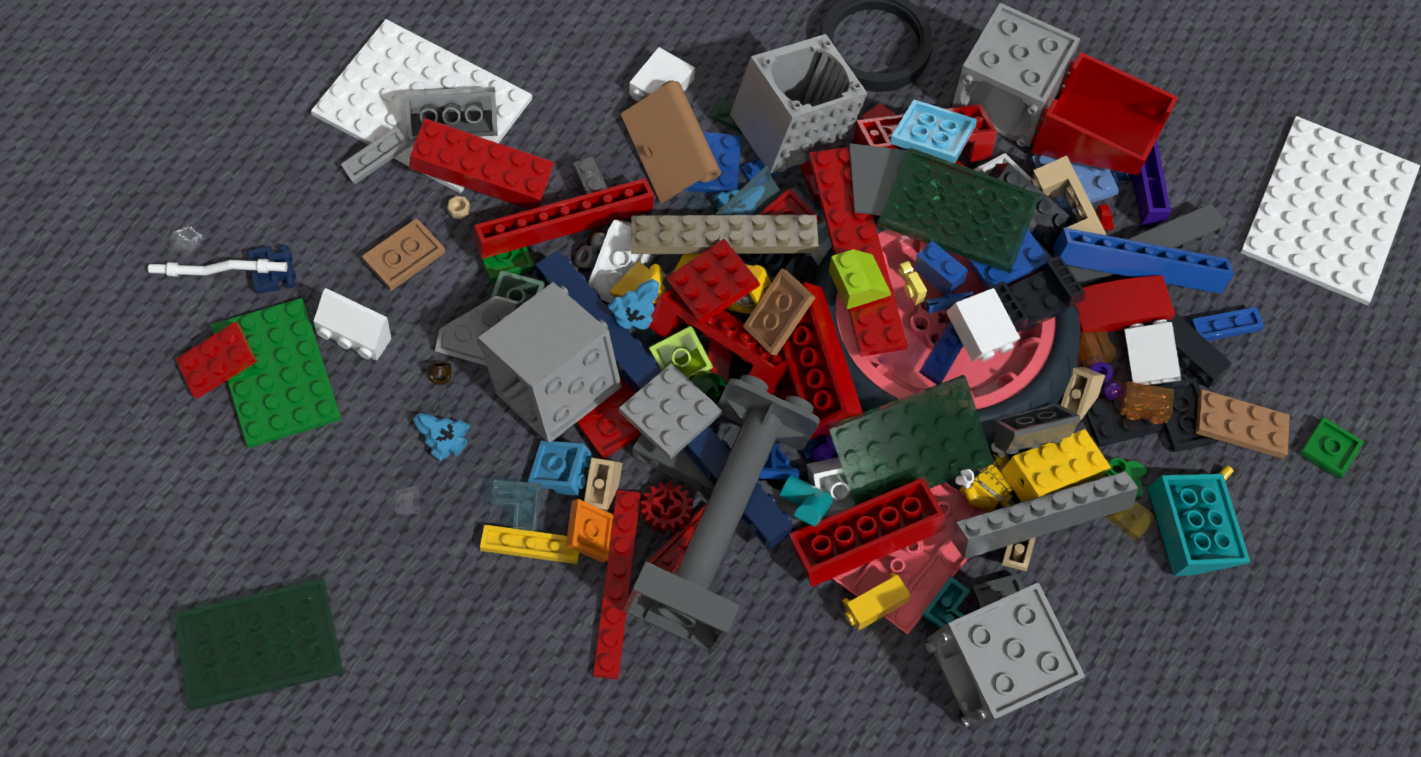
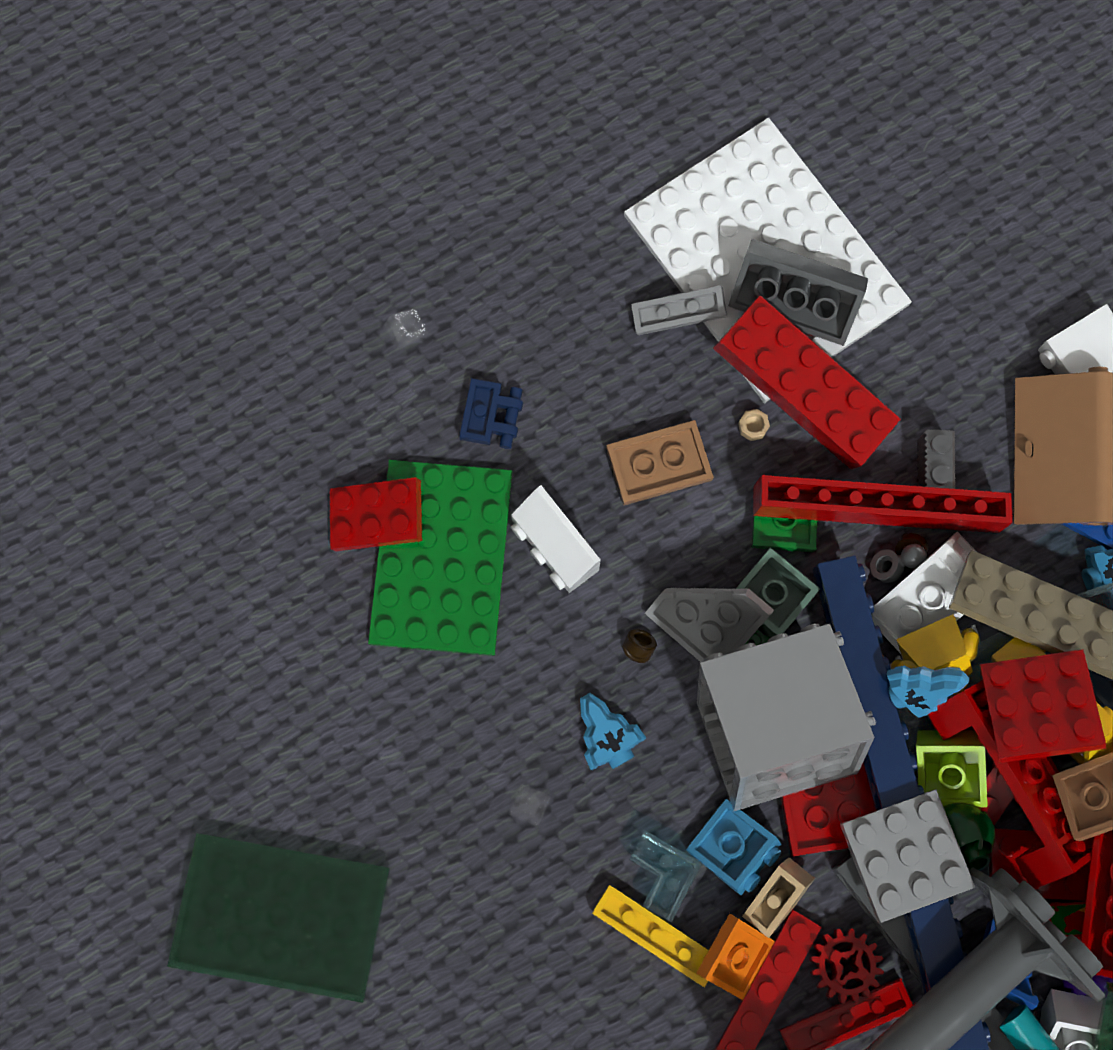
camera: 30 degrees right, 15 degrees up
white bar [148,259,287,277] -> none

